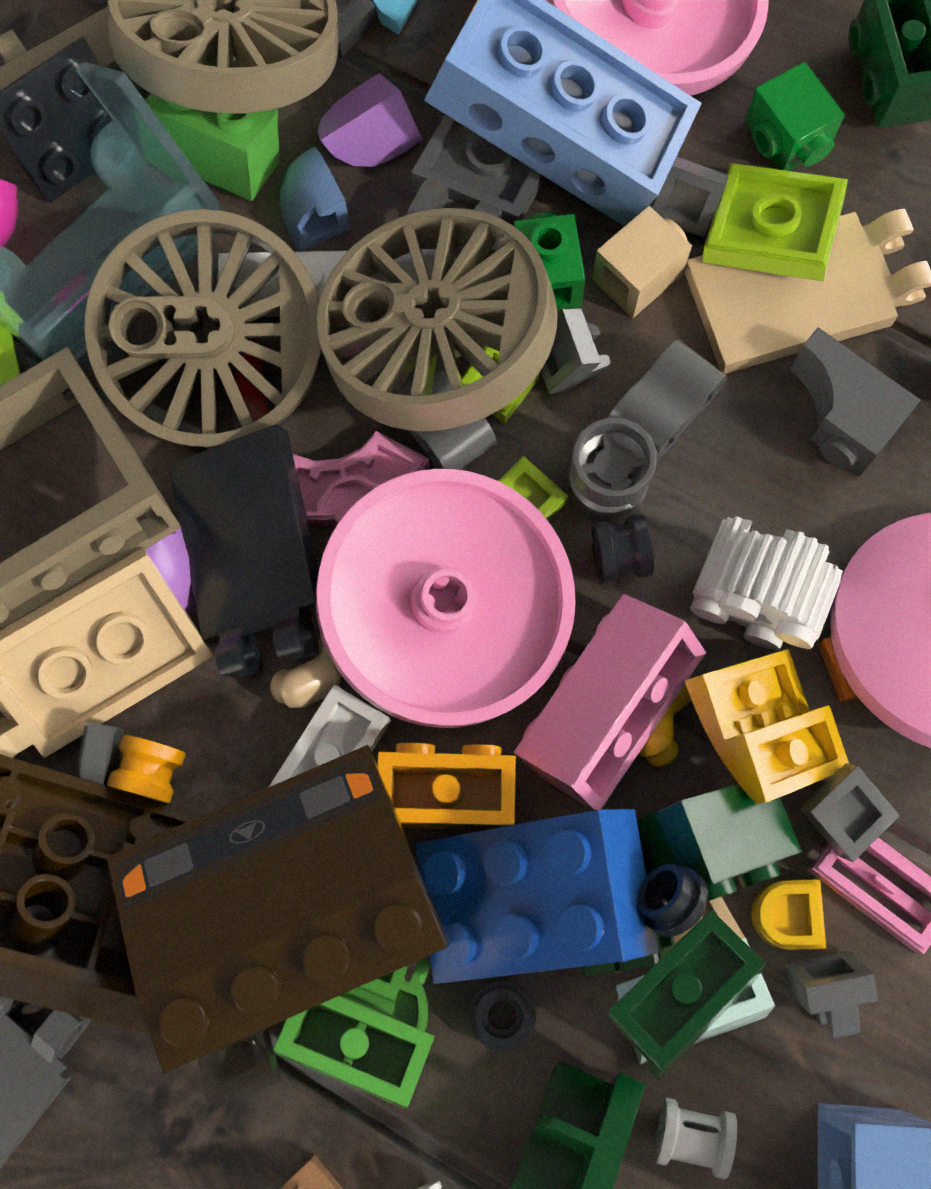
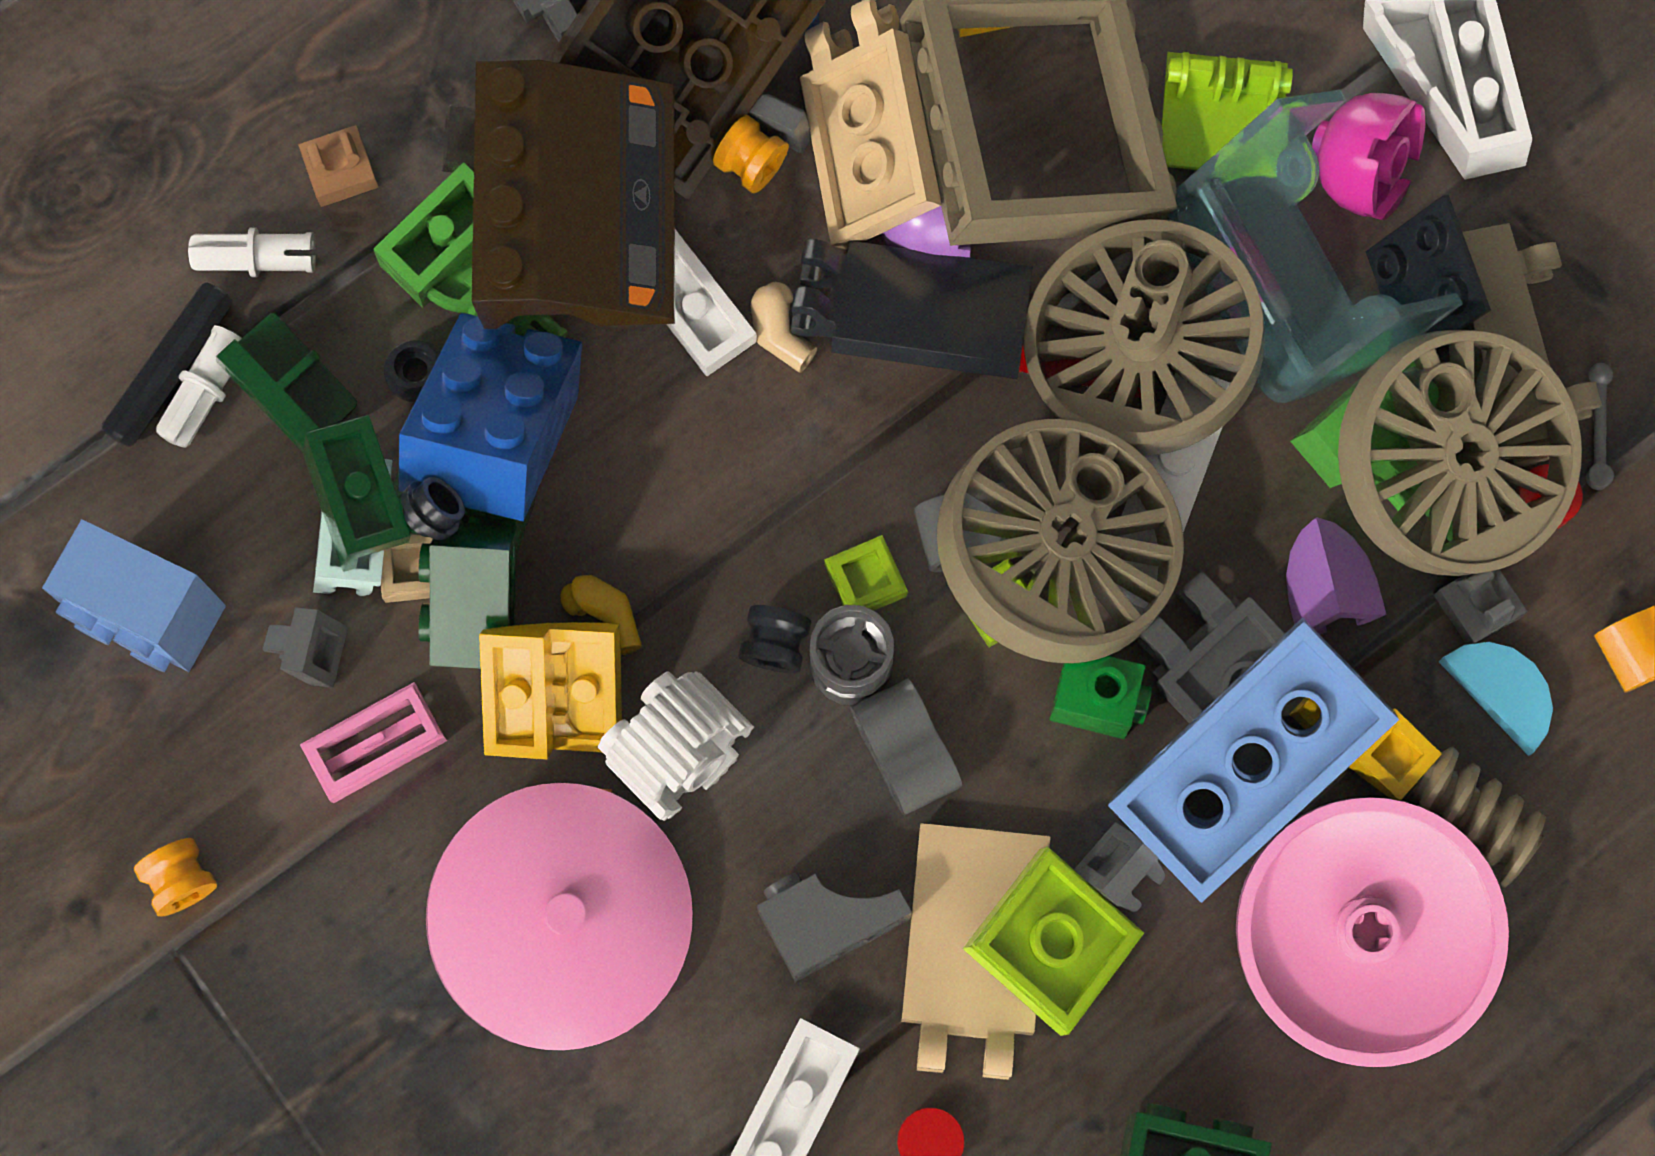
camera: 110 degrees right, 0 degrees up
medium blue brick [279,147,351,252] -> none
bright pink tile [293,431,430,526] -> none
bright pink dish [316,469,575,728] -> none
light orange brick [378,743,516,830] -> none
bright pink brick [513,594,706,810] -> none
dark grey tile [541,309,611,394] -> none
tan brick [592,206,692,318] -> none
light grey bush [653,1097,737,1180] -> none
green brick [744,62,845,171] -> none
yellow tile [751,880,826,950] -> none
dark grey tile [799,763,900,862] -> none

